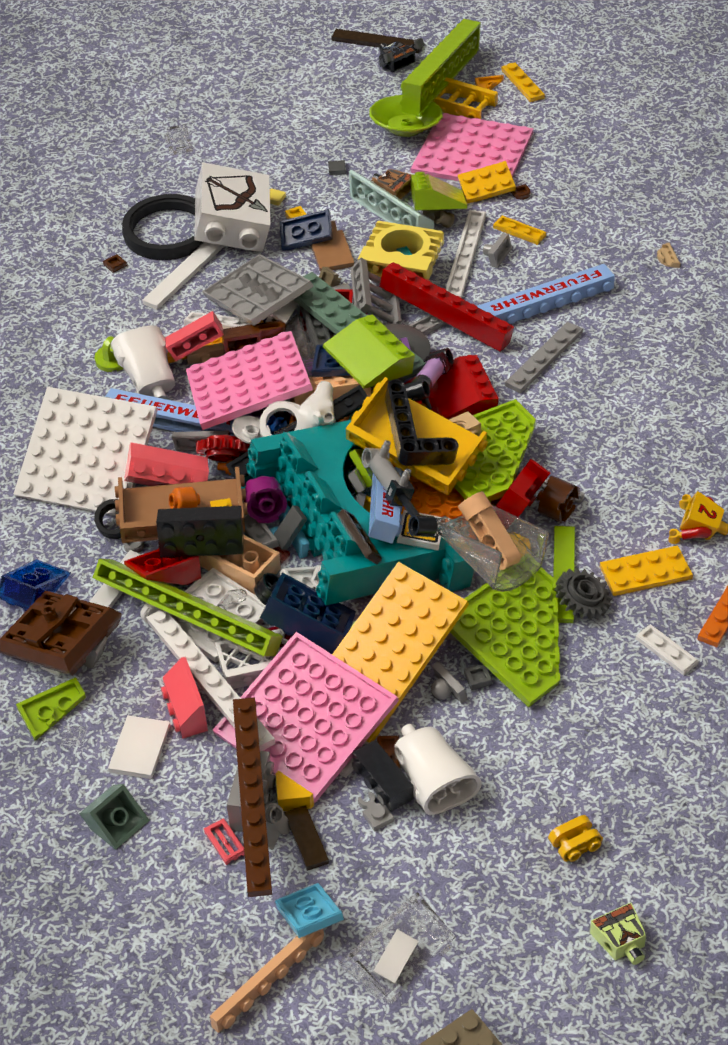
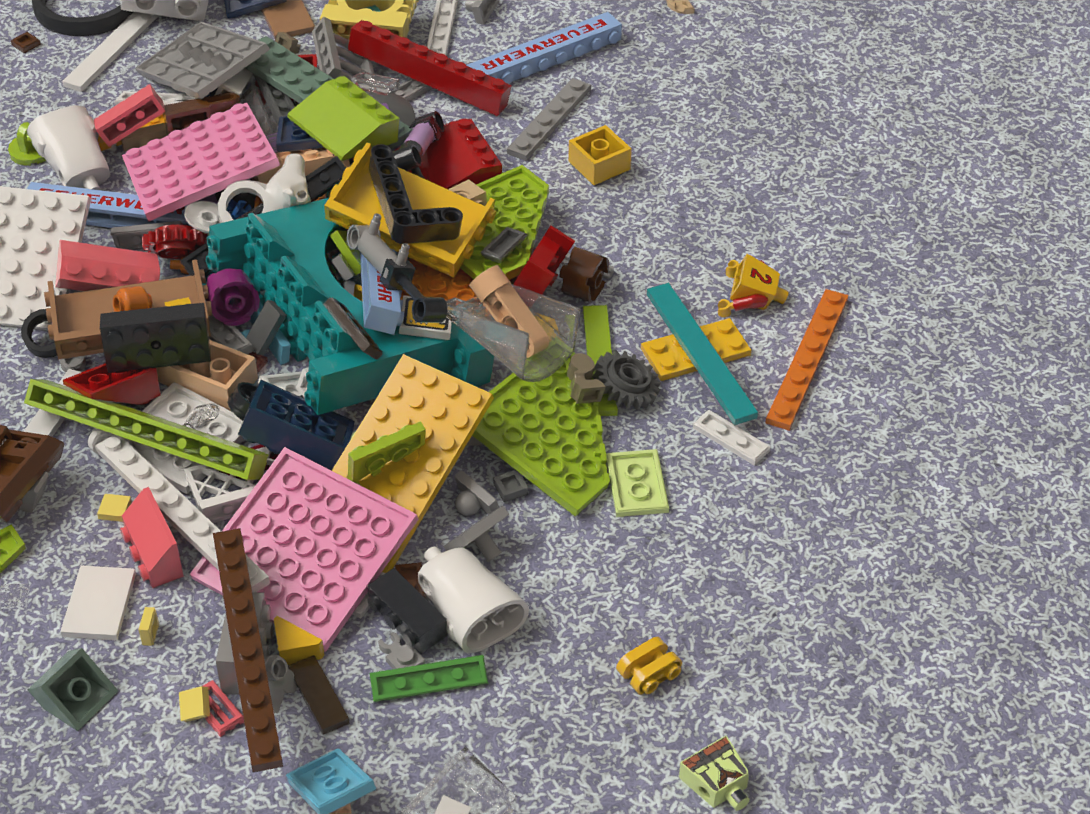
camera: 10 degrees left, 0 degrees up
none -> light yellow tile [97,494,132,522]
none -> light yellow tile [138,607,159,646]
none -> light yellow tile [179,686,210,722]
none -> lime wing [348,421,426,485]
none -> clear piece [351,71,400,95]
none -> bright green tile [369,655,488,702]
none -> light grey tile [443,506,509,562]
none -> dark grey tile [481,227,527,264]
none -> dark tan leg [567,353,606,404]
none -> yellow brick [568,125,632,185]
none -> yellowish green tile [606,449,669,517]
none -> teal tile [647,282,758,426]

